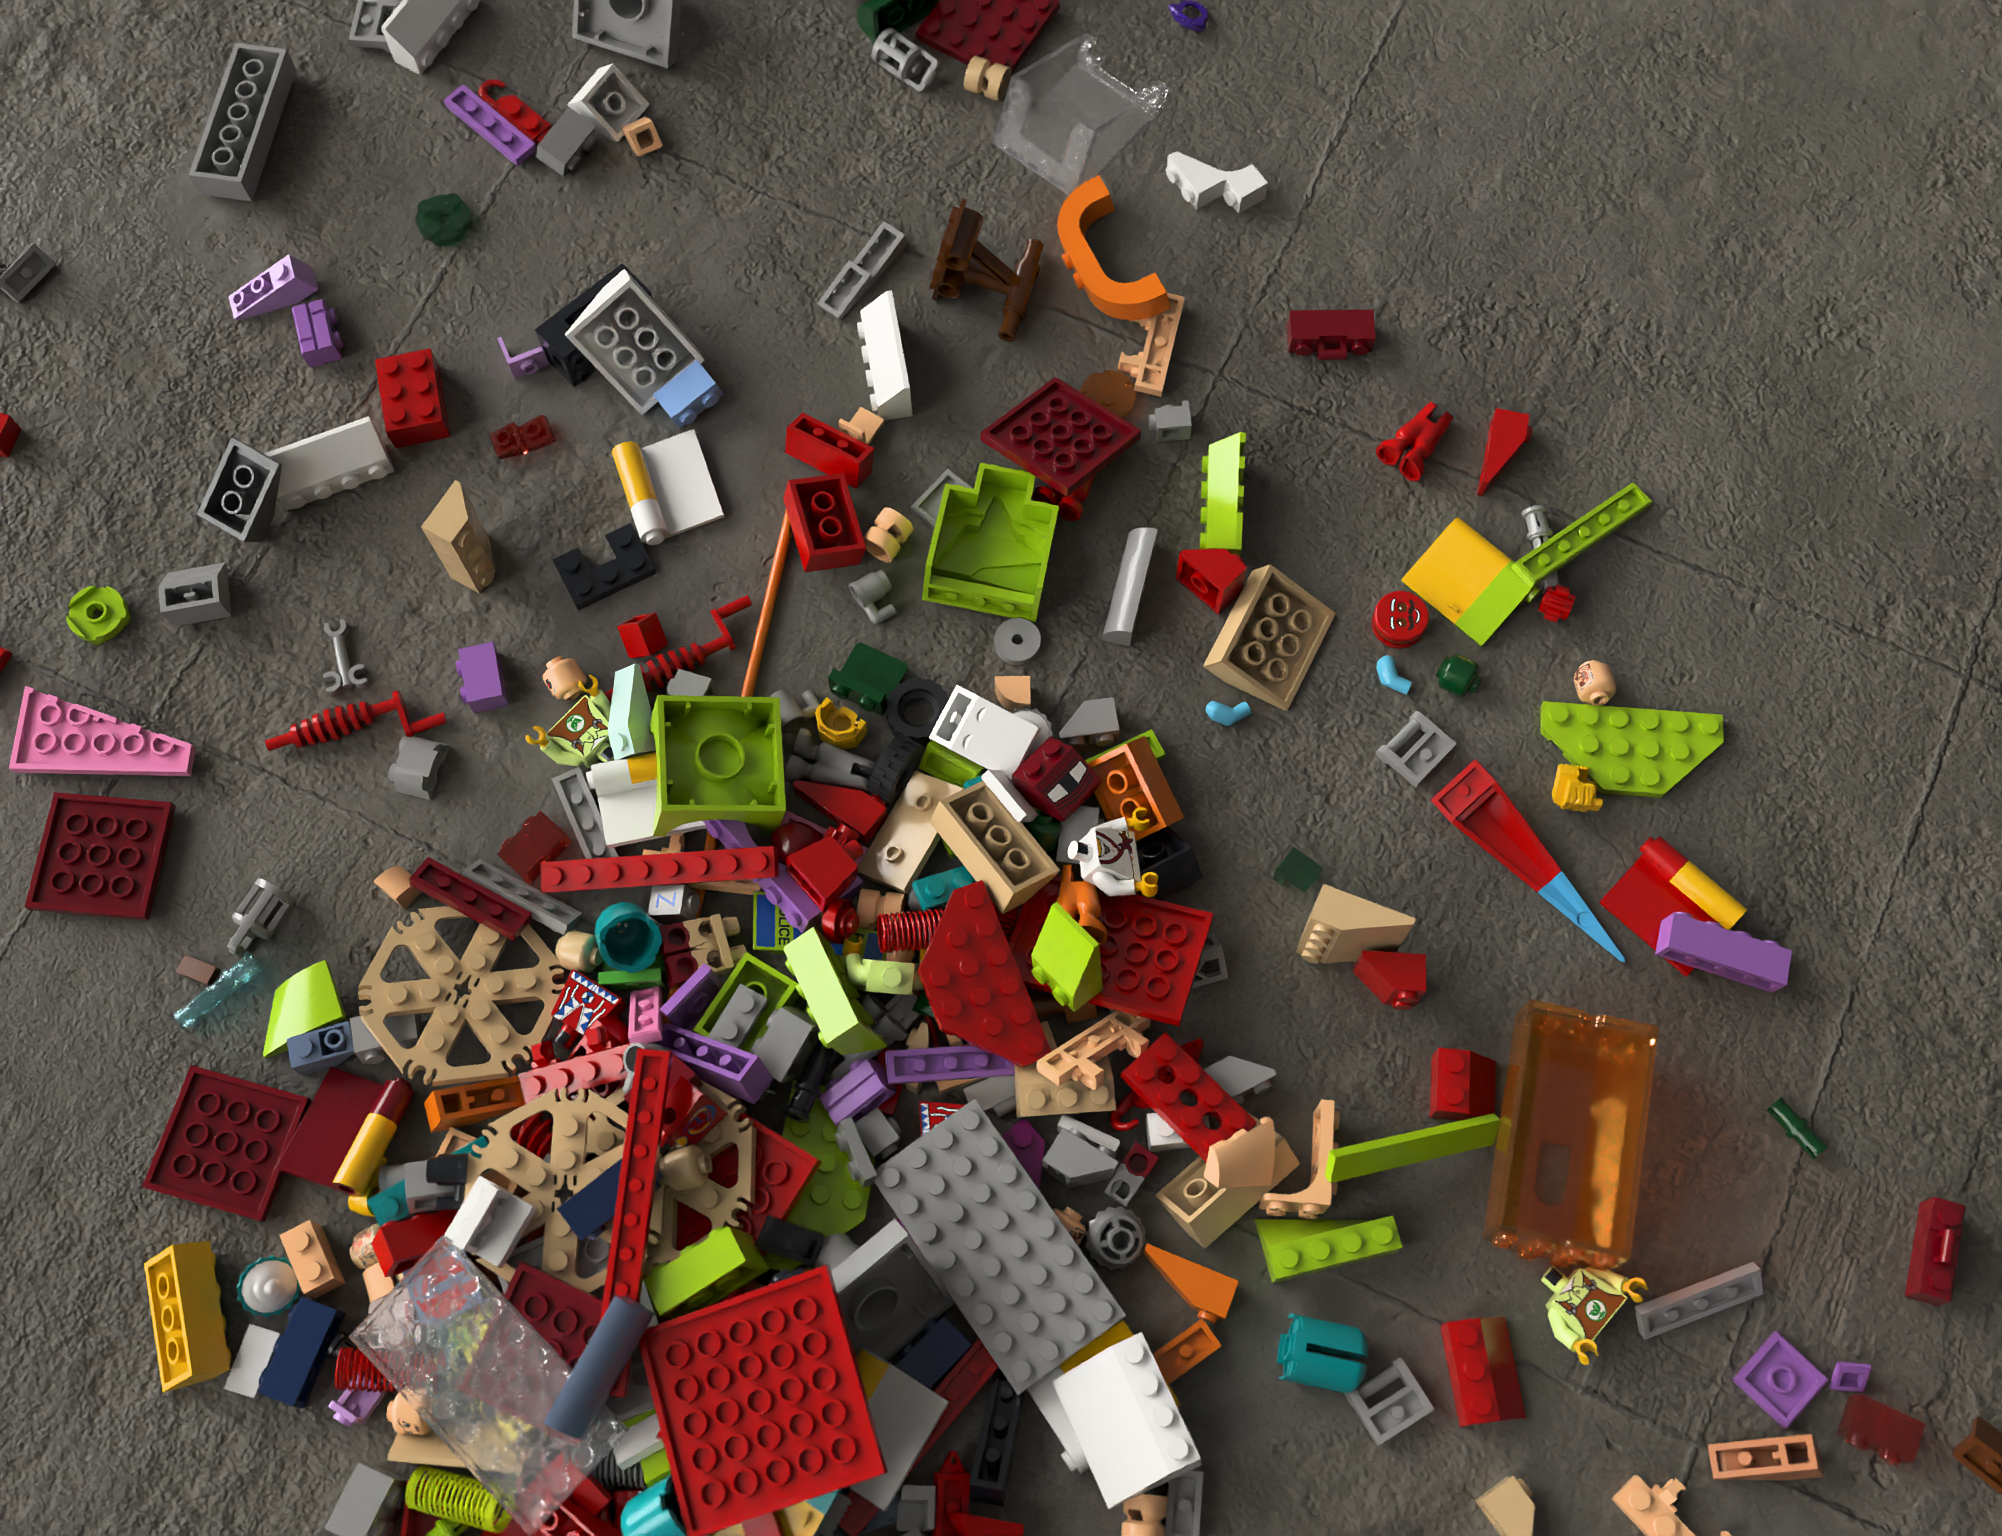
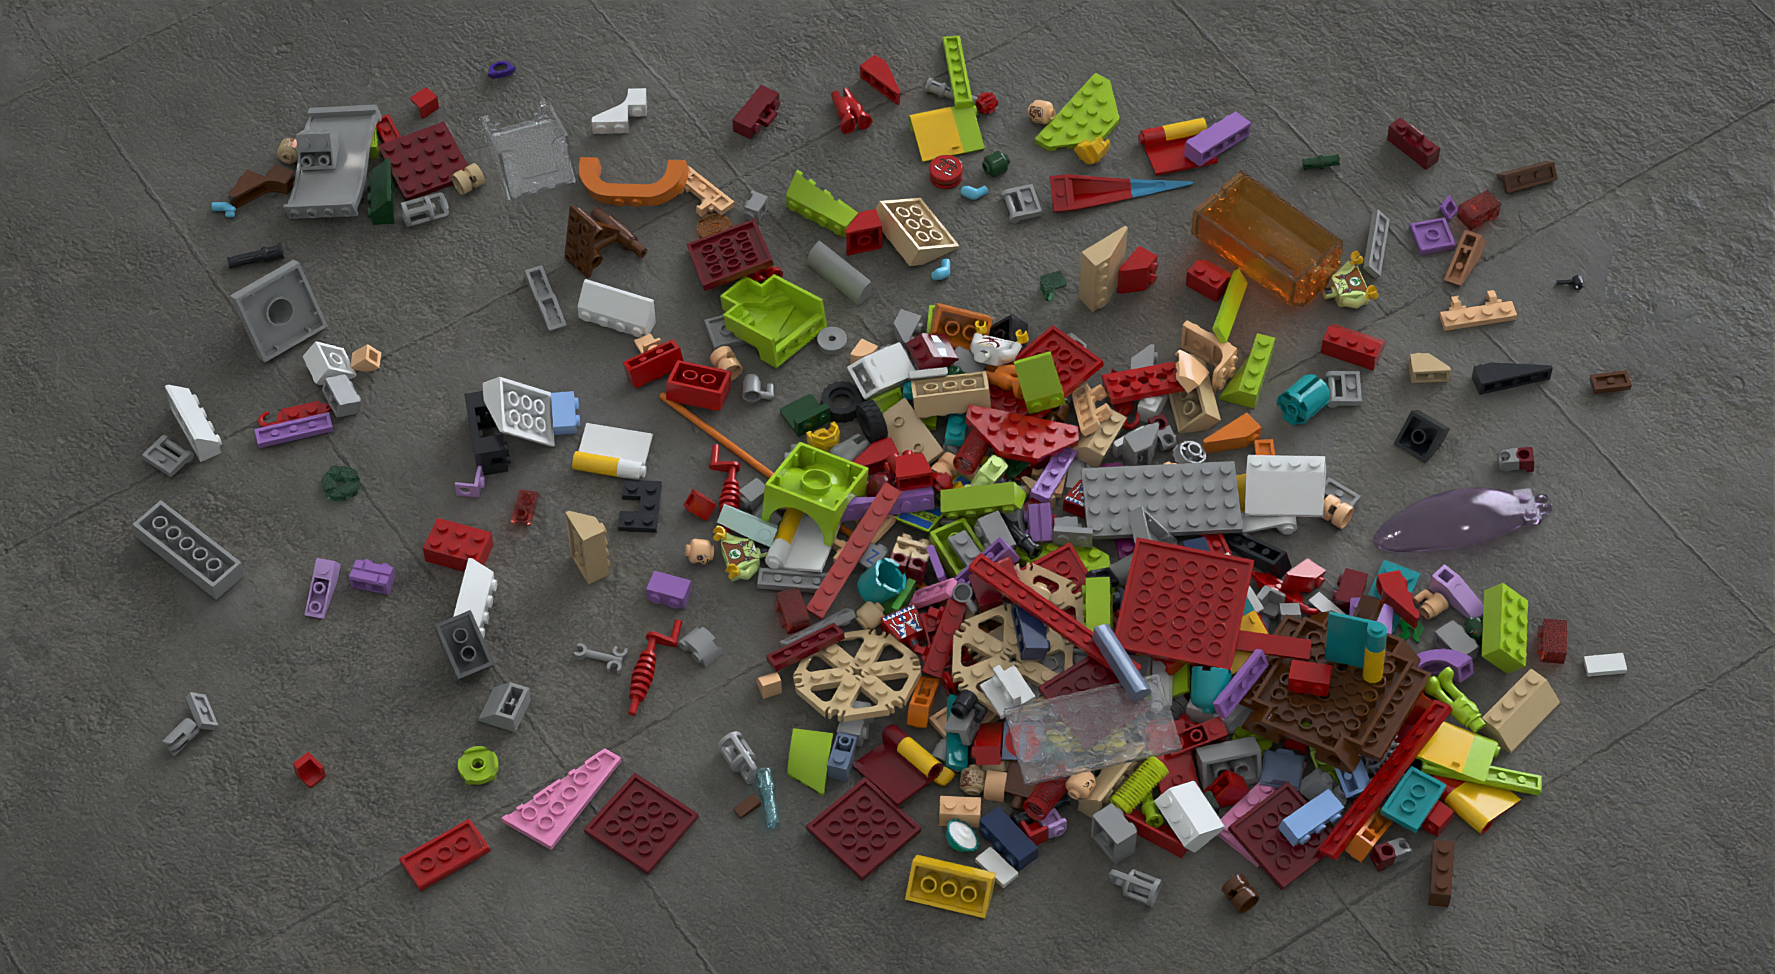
camera: 60 degrees left, 15 degrees down
none -> red panel [1020,820,1048,846]

